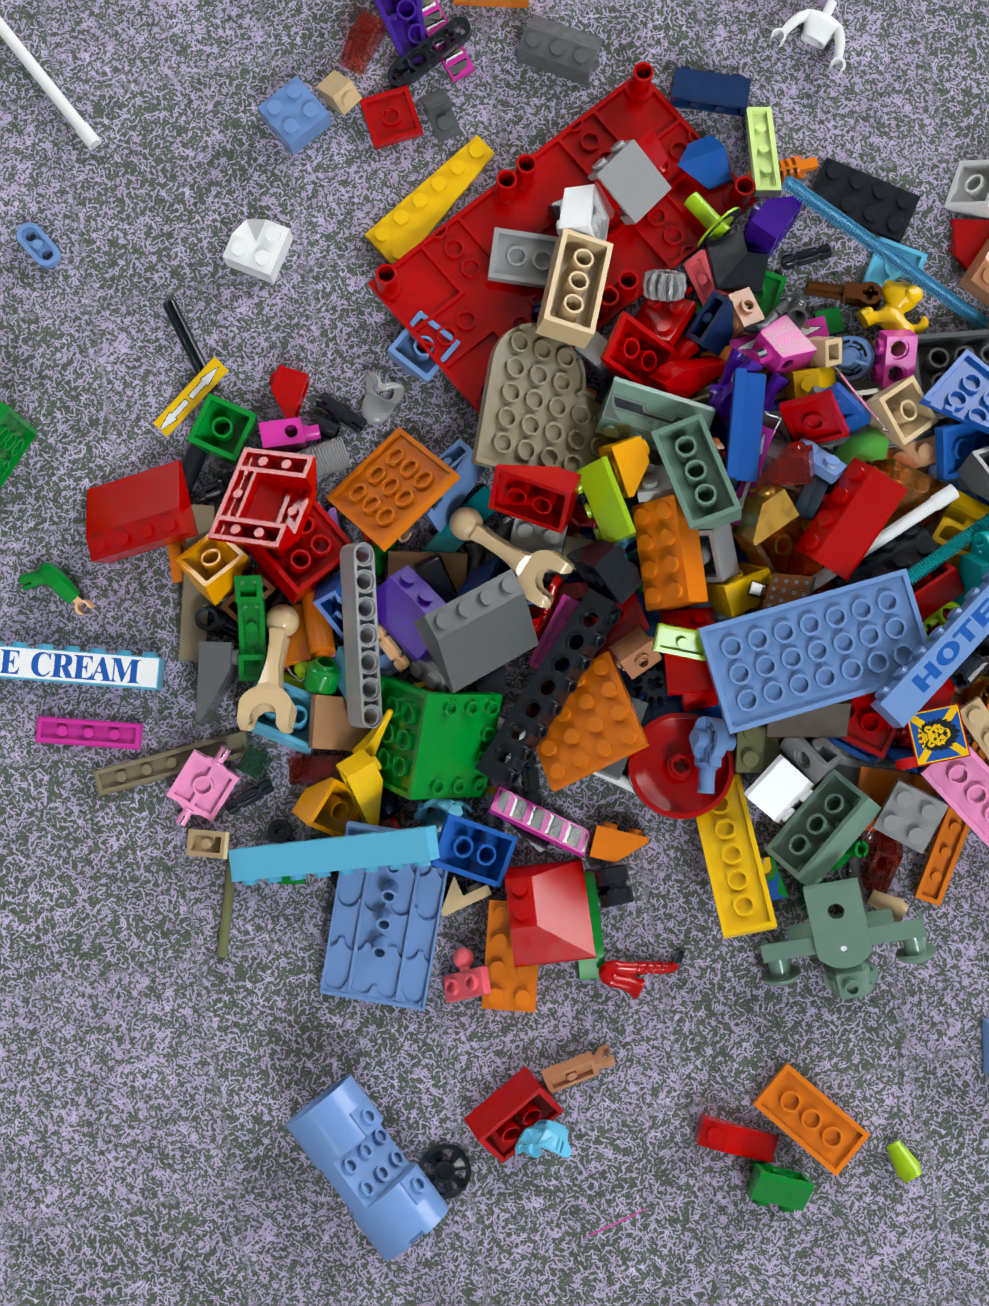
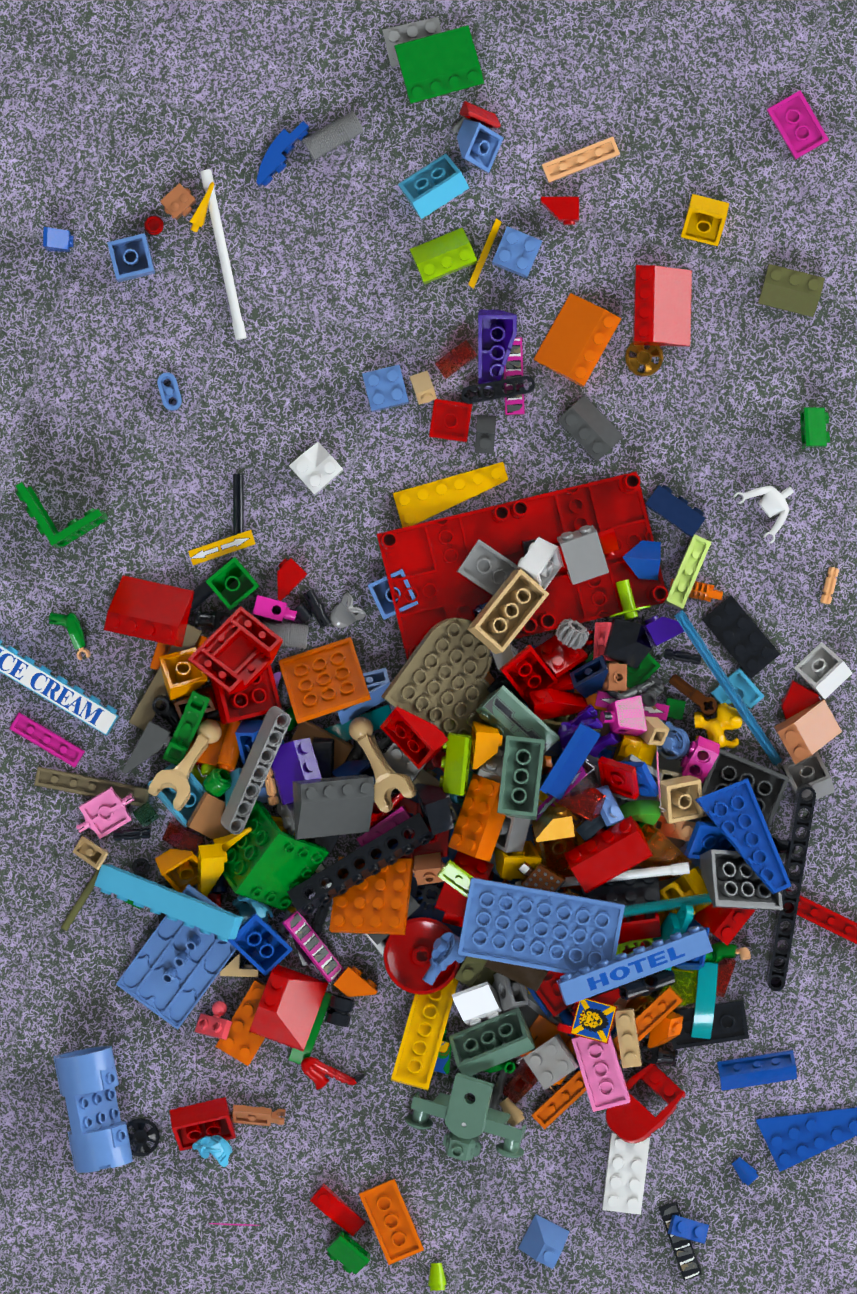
camera: 30 degrees right, 5 degrees up
none -> light nougat axle [820,567,839,604]

